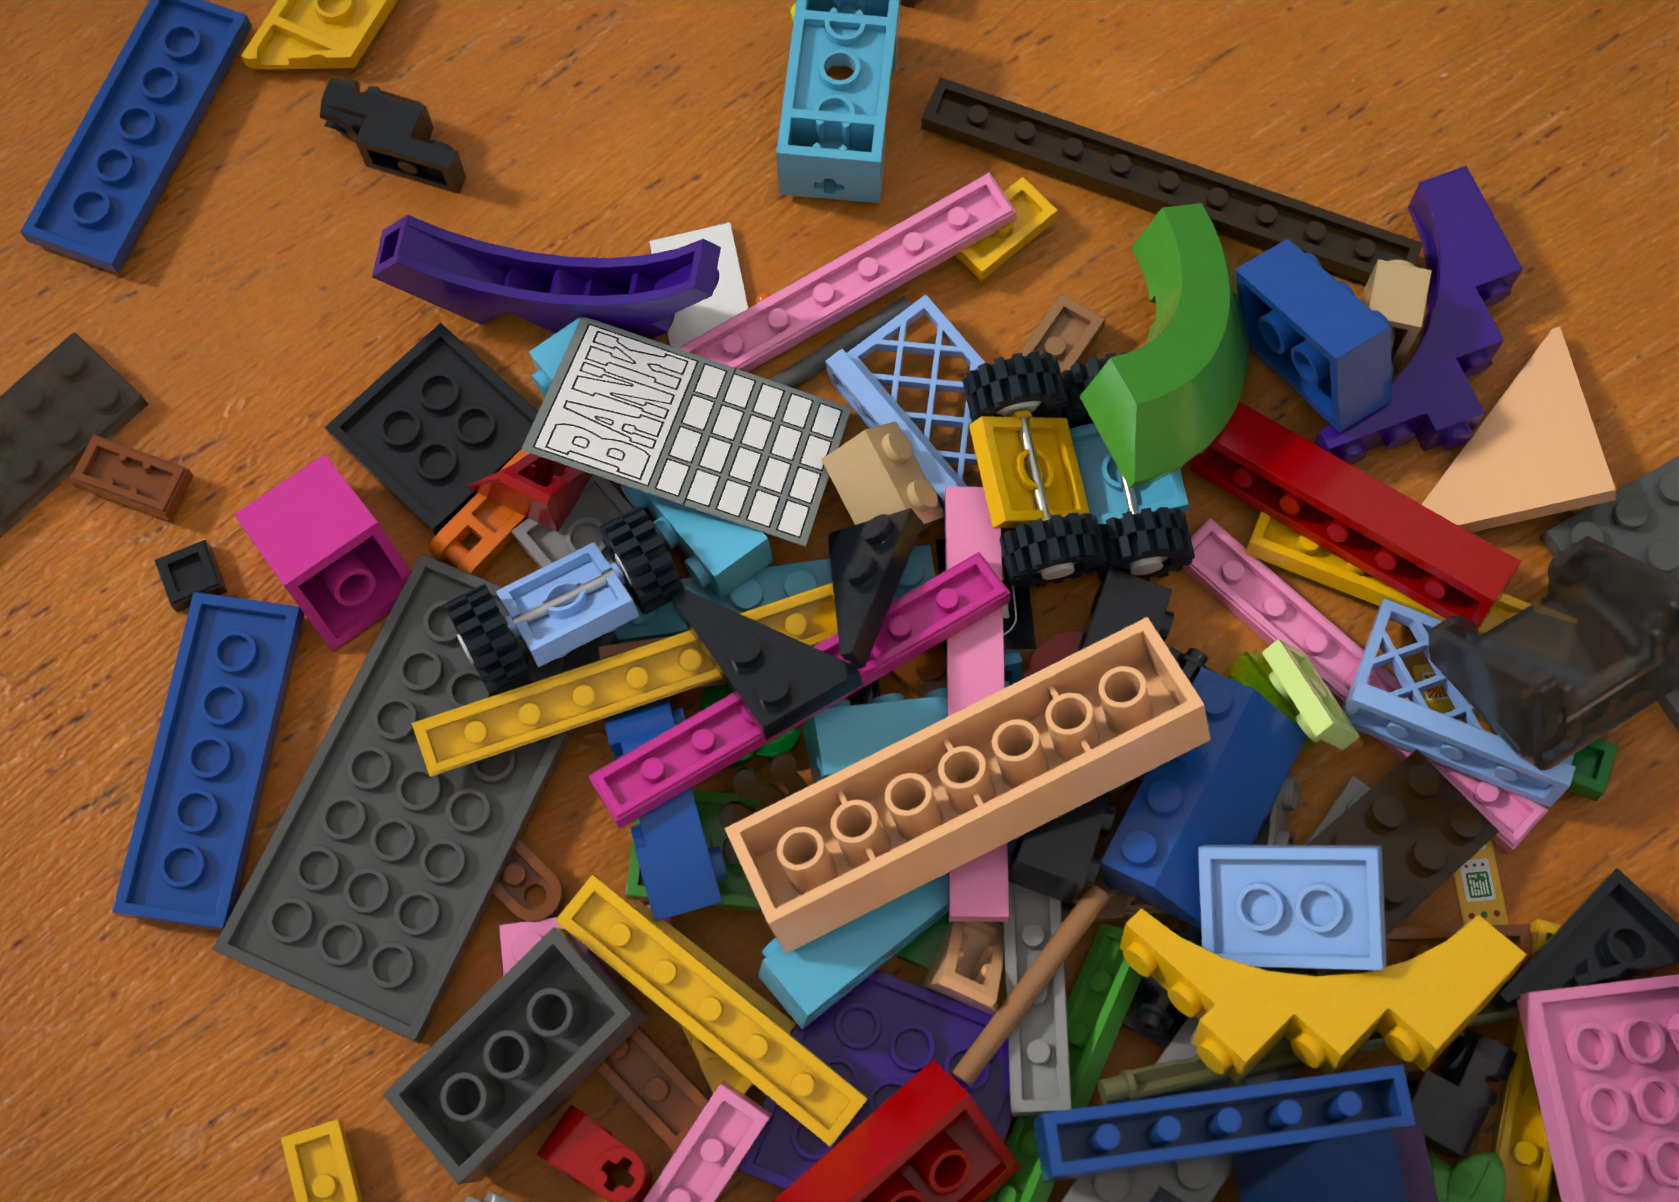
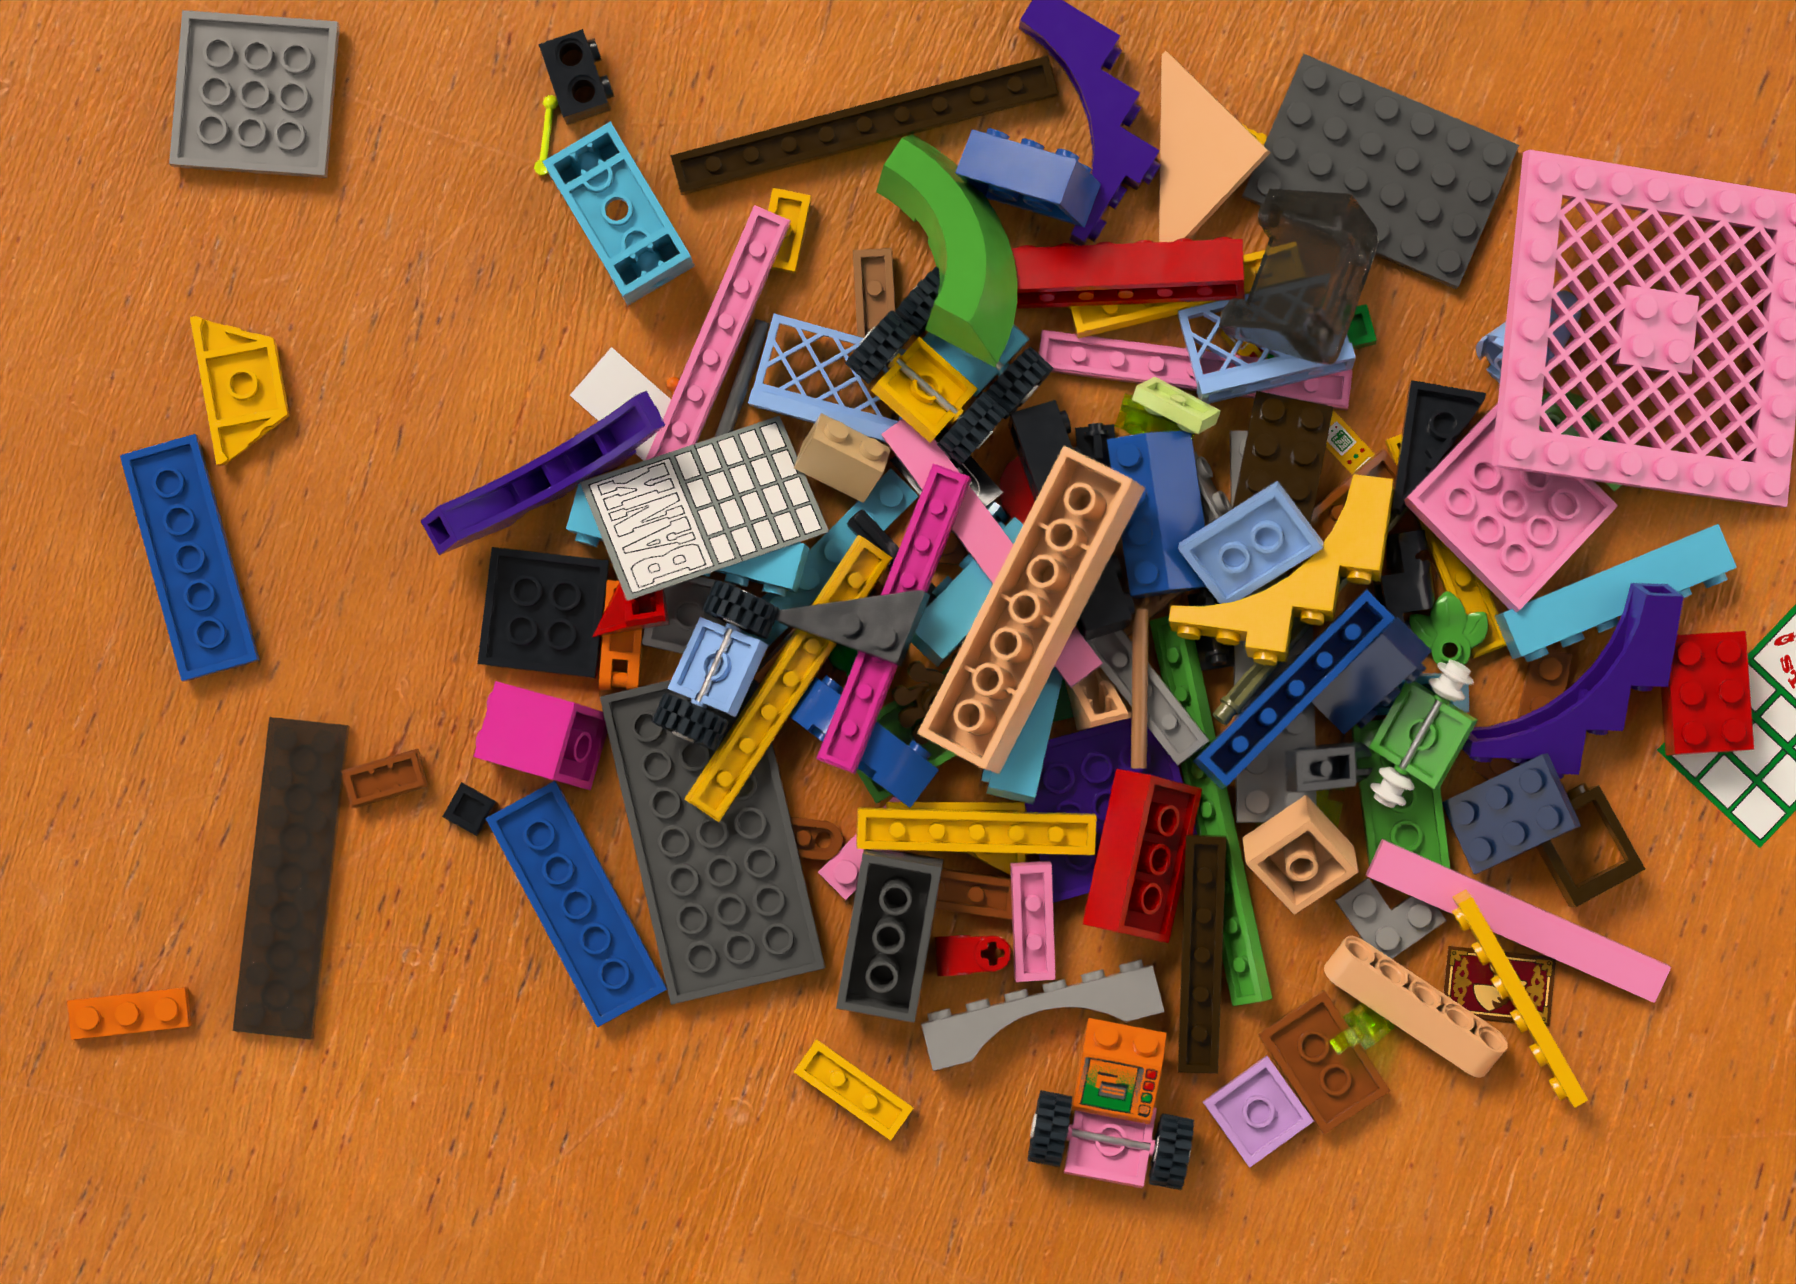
camera: 35 degrees left, 15 degrees up
black plate [320,75,466,194] -> none
black wing [828,508,923,669] -> none
tan brick [1359,259,1432,373] -> none

